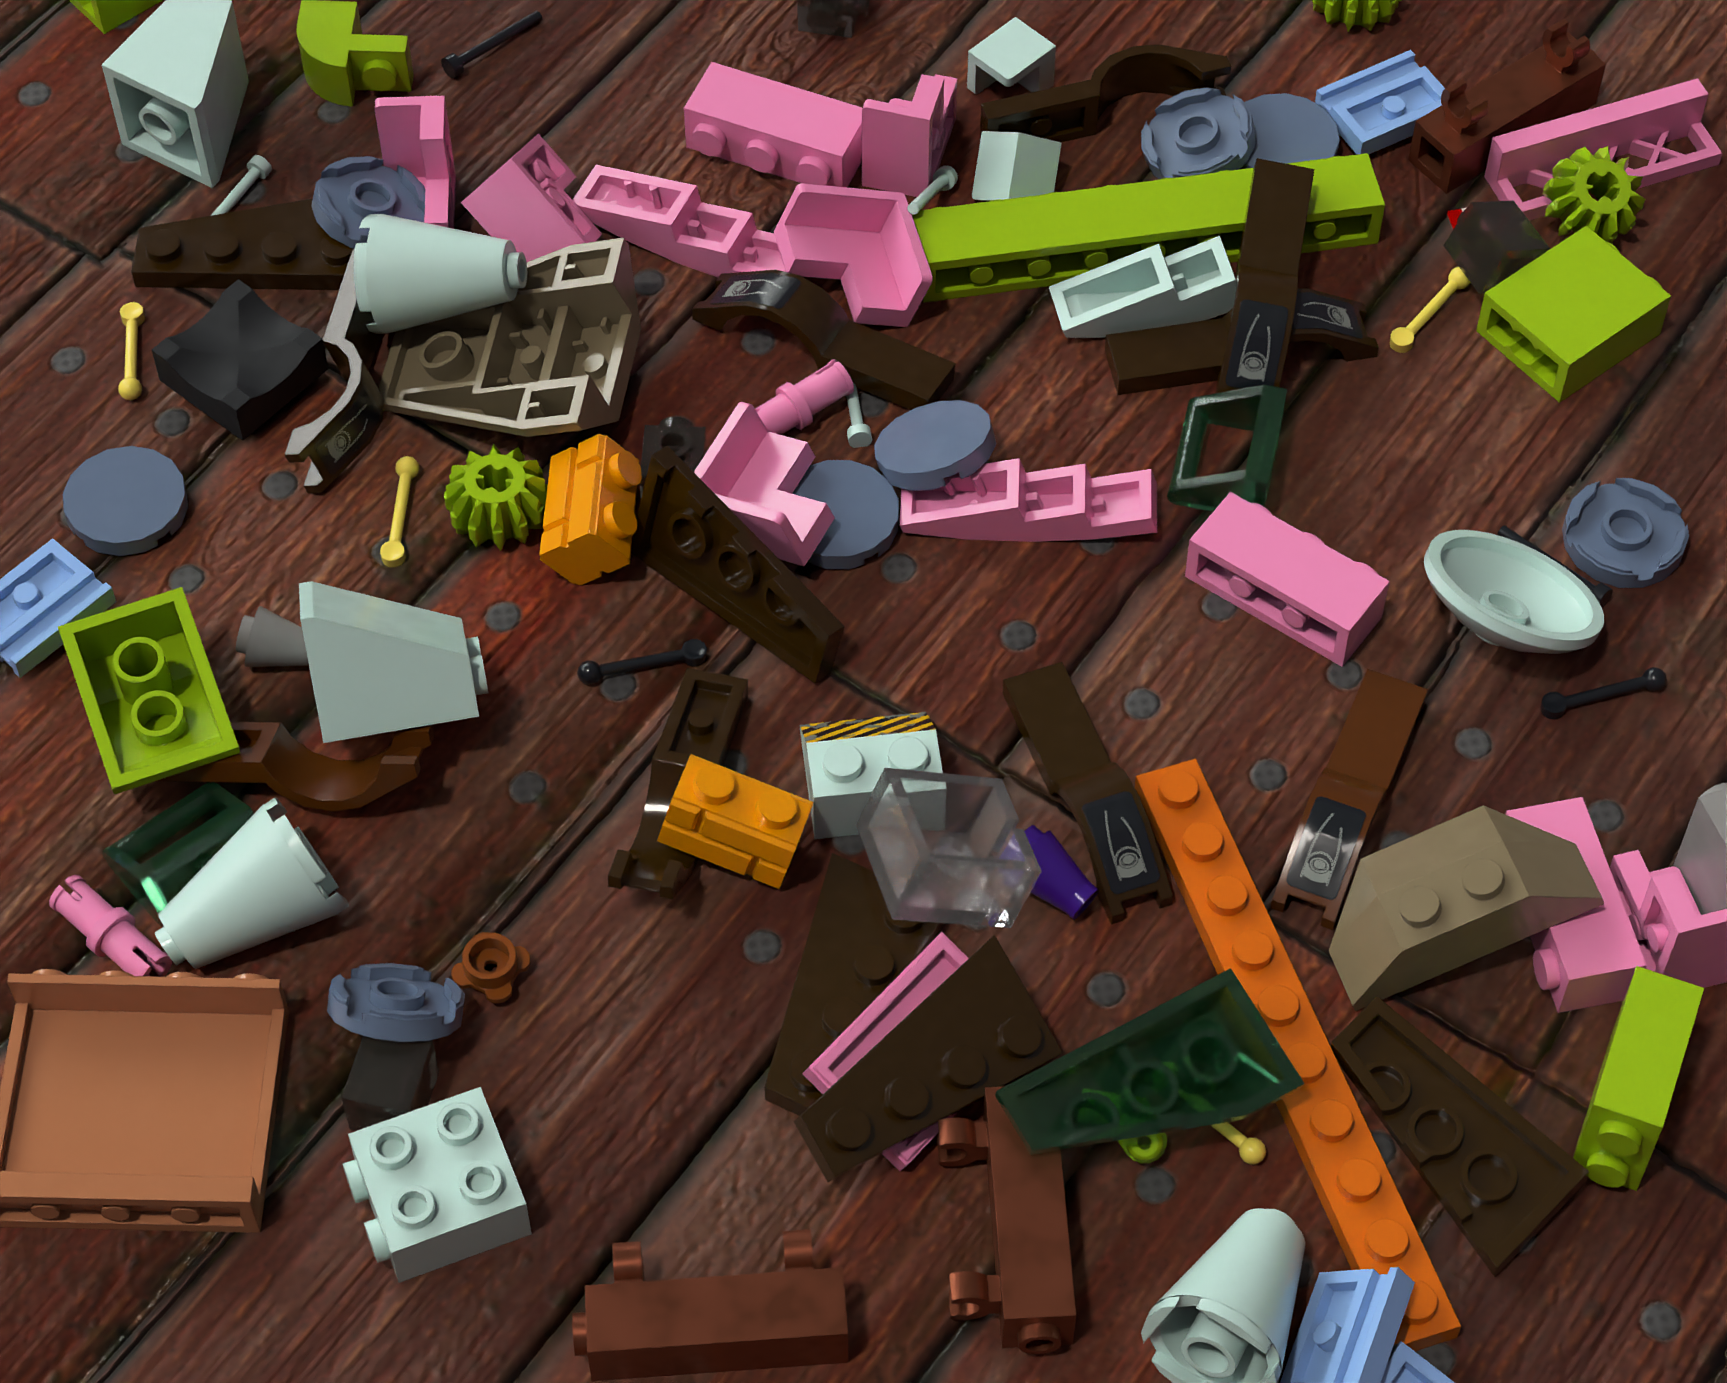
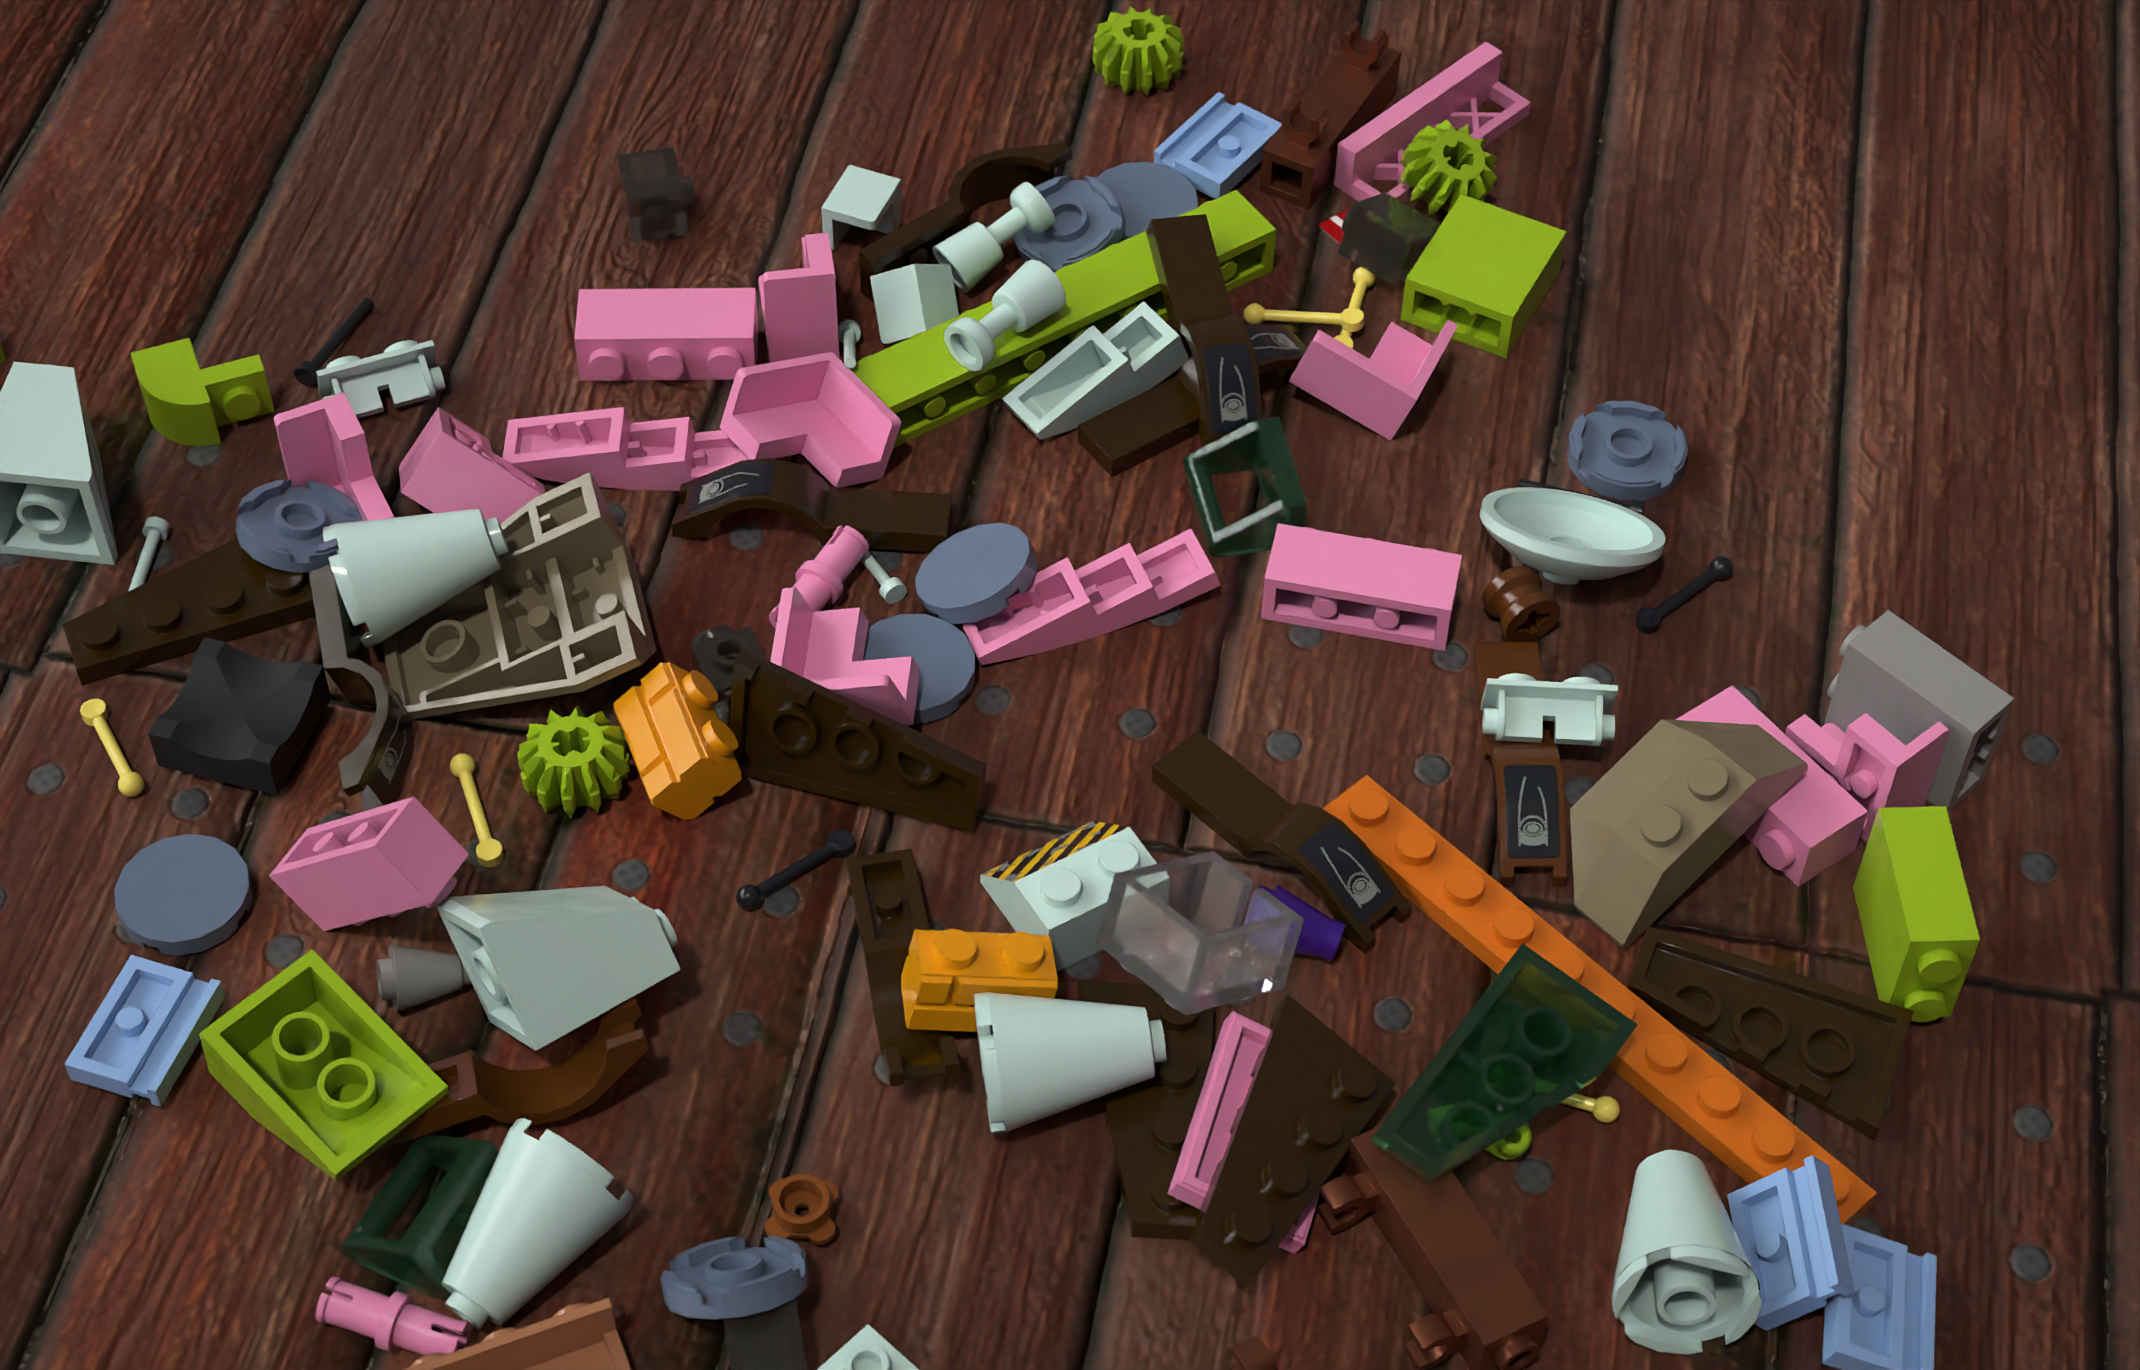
camera: 25 degrees left, 5 degrees down
none -> bright pink brick [269,797,469,931]
none -> light aqua hinge [316,340,446,419]
none -> light aqua piece [933,181,1056,293]
none -> light aqua piece [944,260,1066,372]
none -> light aqua cone [973,992,1166,1134]
none -> light yellow hinge [1243,303,1364,332]
none -> bright pink panel [1289,320,1458,441]
none -> light aqua hinge [1480,673,1618,746]
none -> reddish brown wheel [1482,566,1561,642]

